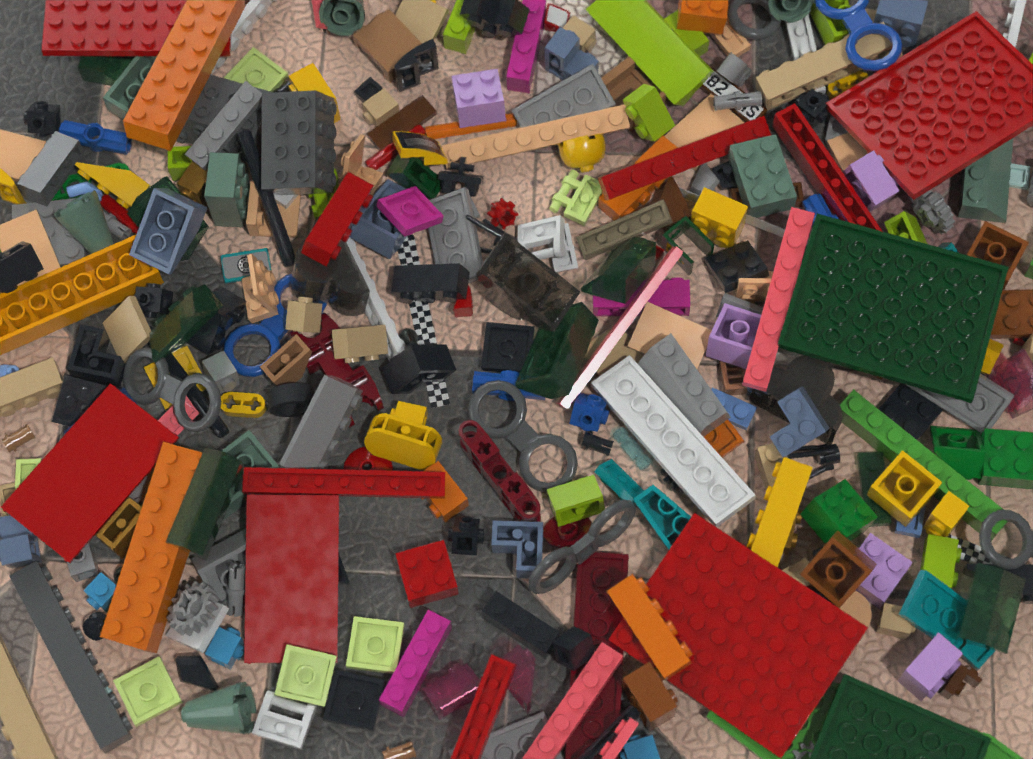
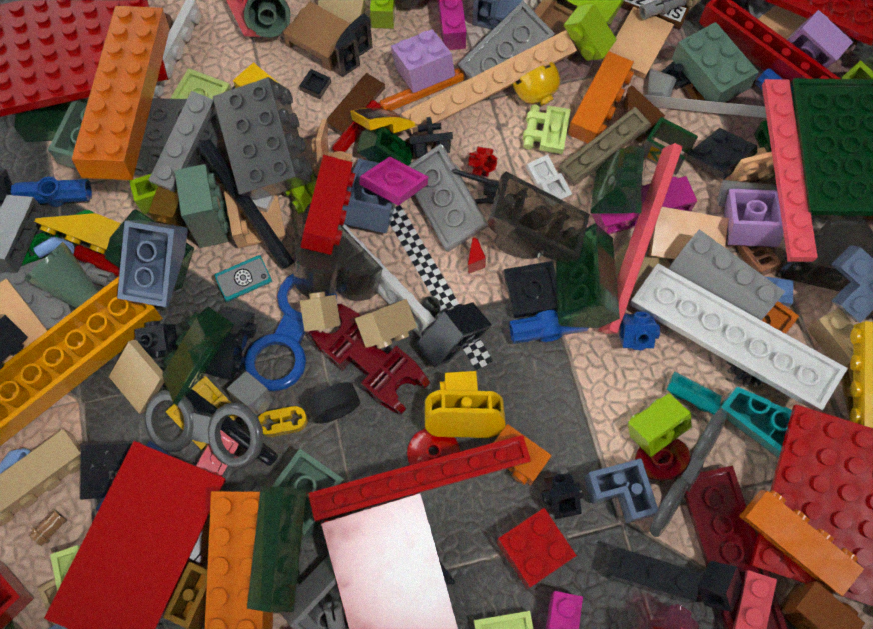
camera: 20 degrees left, 0 degrees up
black brick [67,325,125,389] -> none
light nougat bracket [242,254,279,324] -> none
medium nougat slope [260,334,312,386] -> none
light grey slope [279,375,363,469] -> none
tan brick [362,88,399,128] -> none
black brick [391,263,470,304] -> none
dark red piece [458,420,541,522] -> none
dark grey bar [468,380,578,493] -> none
white plate [517,215,566,267] -> none
black pin [581,431,614,456] -> none
red plate [598,116,771,201] -> none
clear light blue axle [613,427,652,470] -> none
yellow brick [691,187,748,248] -> none

